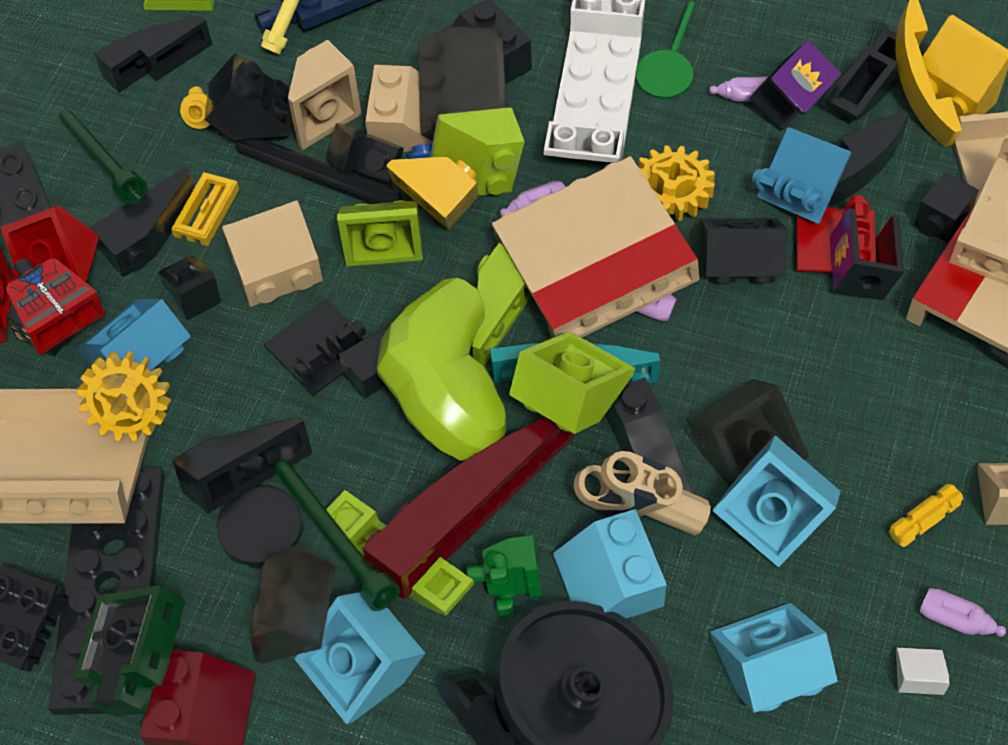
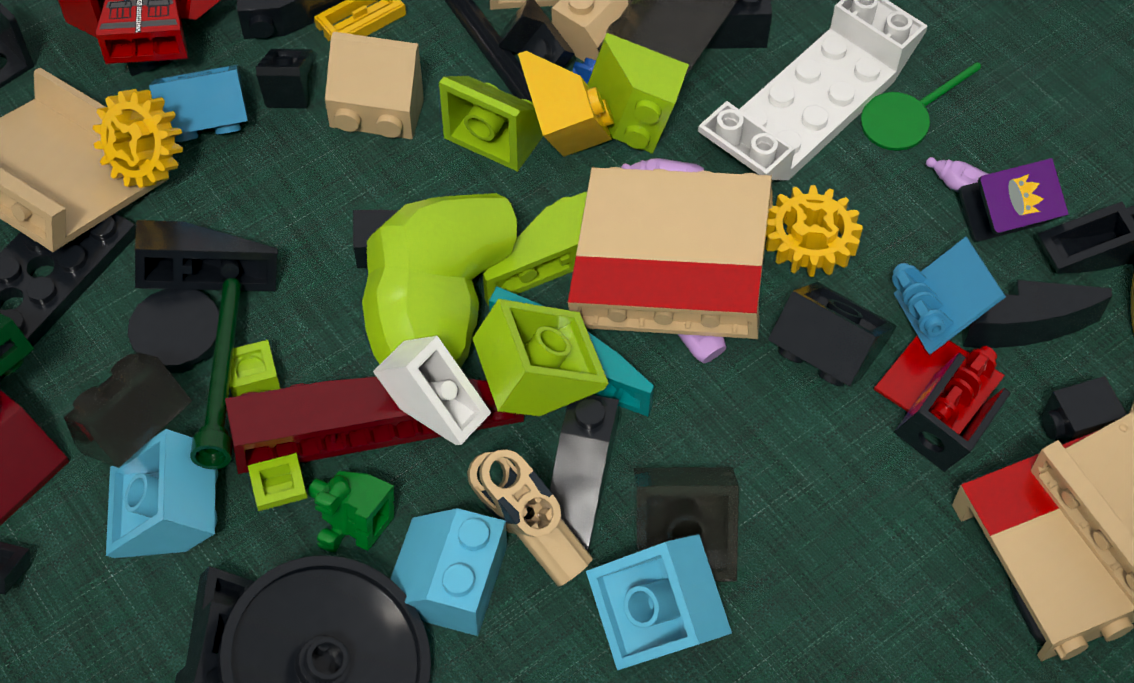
camera: 30 degrees right, 0 degrees up
black hinge [264,299,367,396] -> none
none -> white slope [373,336,491,445]

